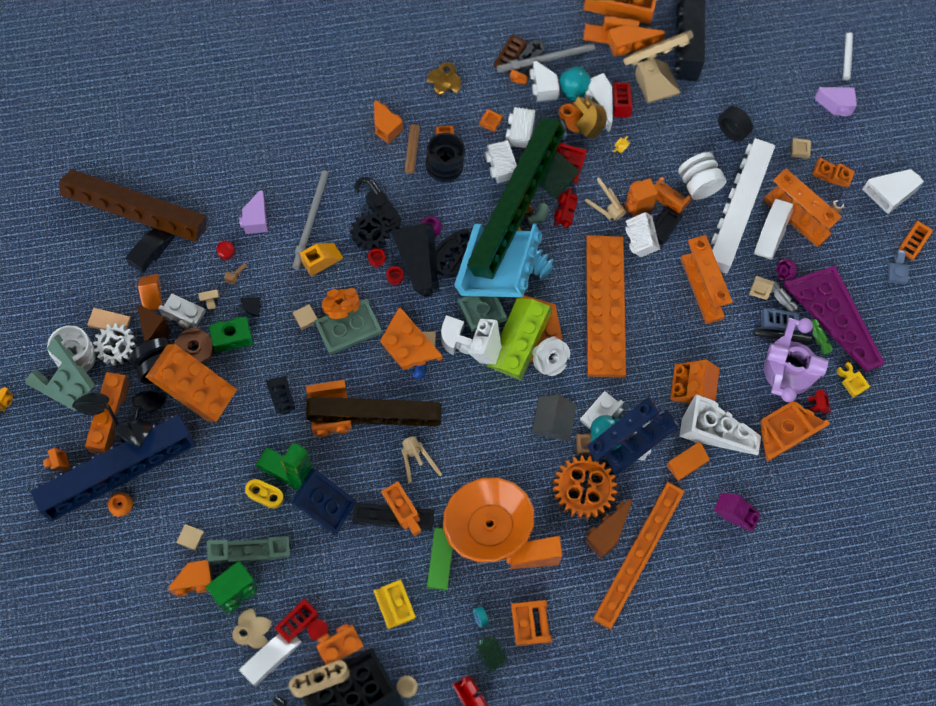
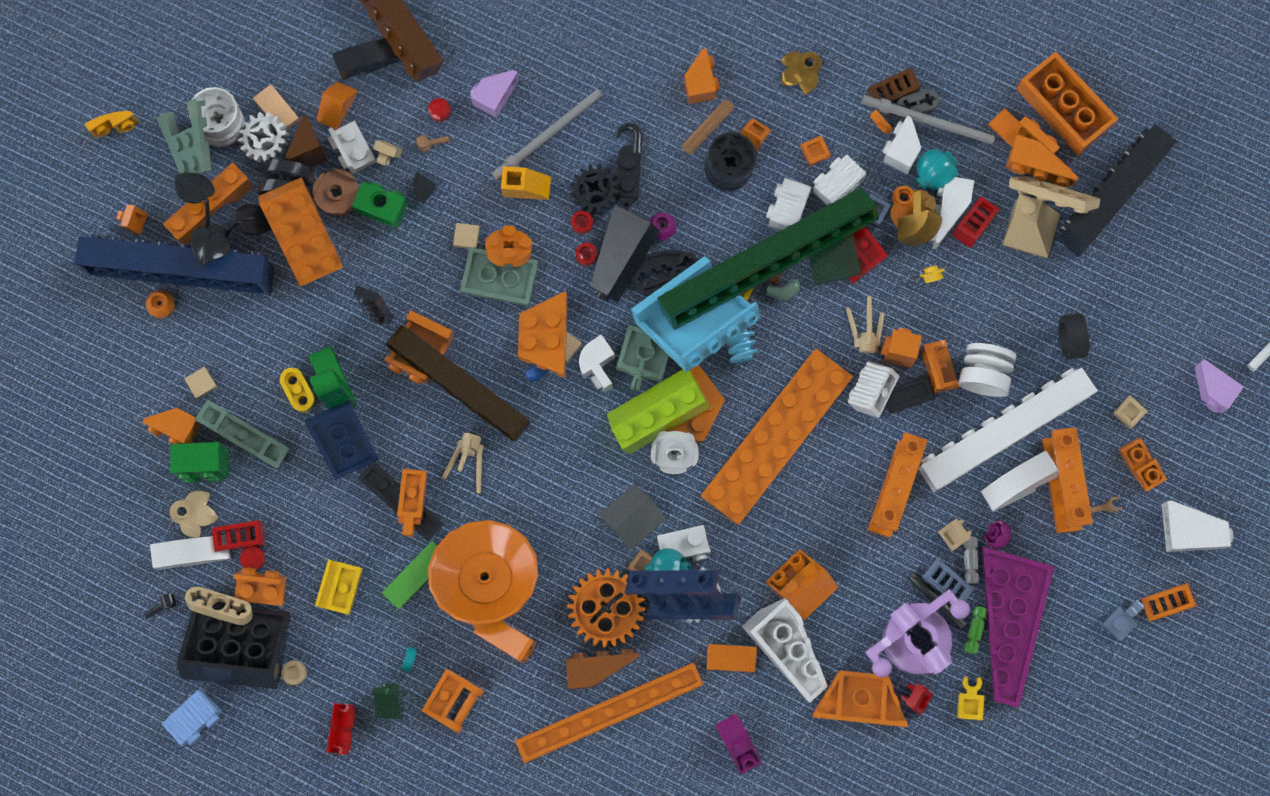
camera: 45 degrees right, 10 degrees up
white slope [468,319,501,365] -> none
red hinge [554,188,578,228] -> none

